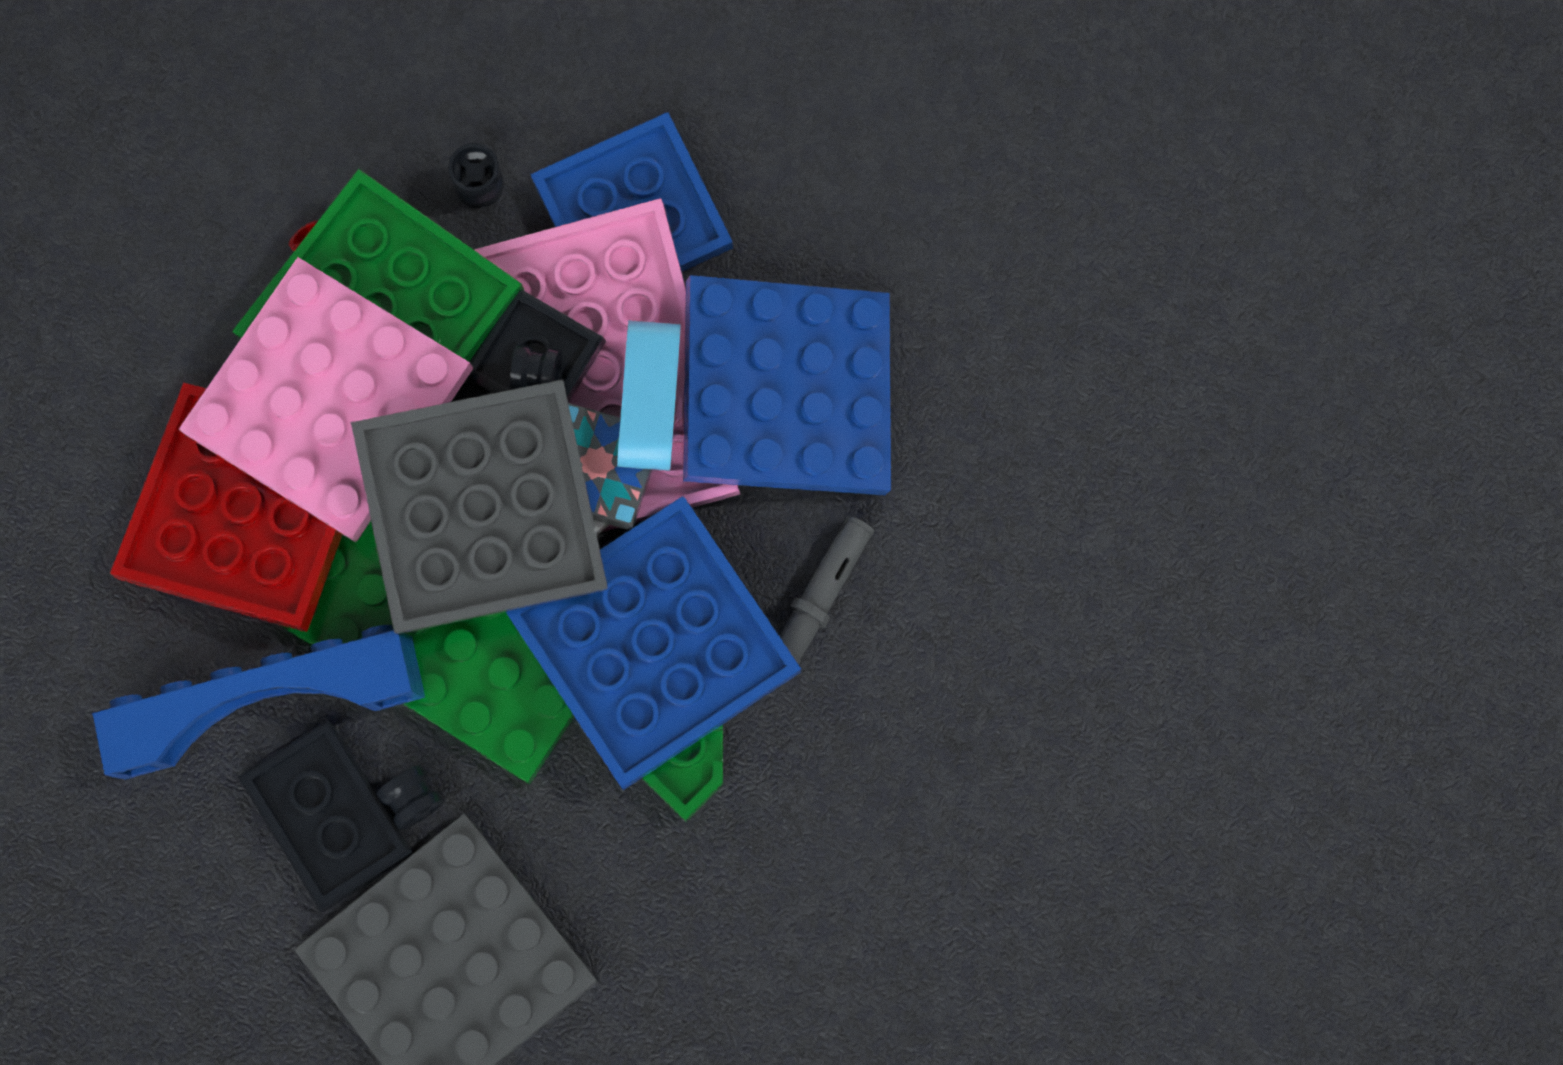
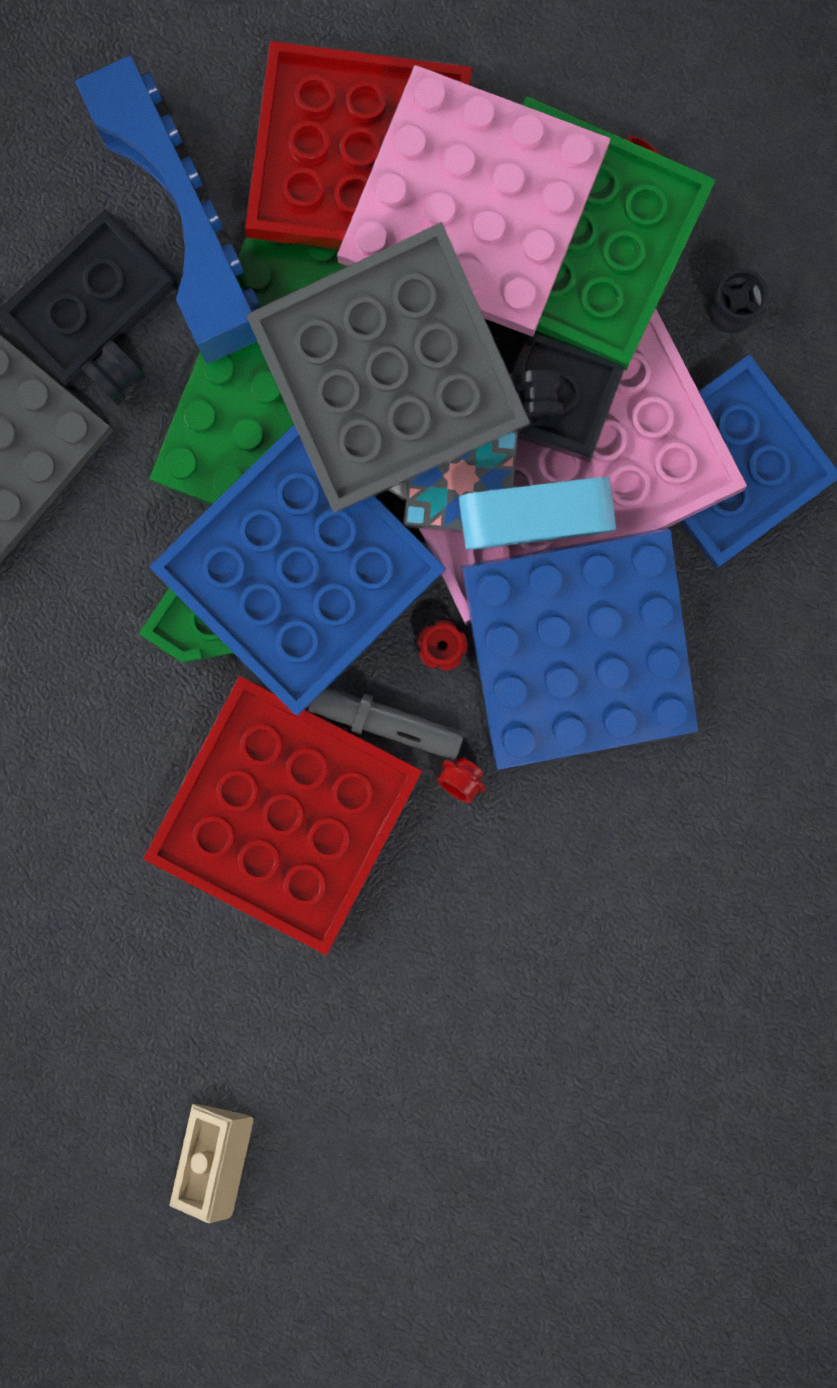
camera: 75 degrees right, 10 degrees up
none -> red plate [143,676,422,955]
none -> tan slope [169,1104,253,1224]
none -> red plate [418,620,468,671]
none -> red plate [437,757,486,804]

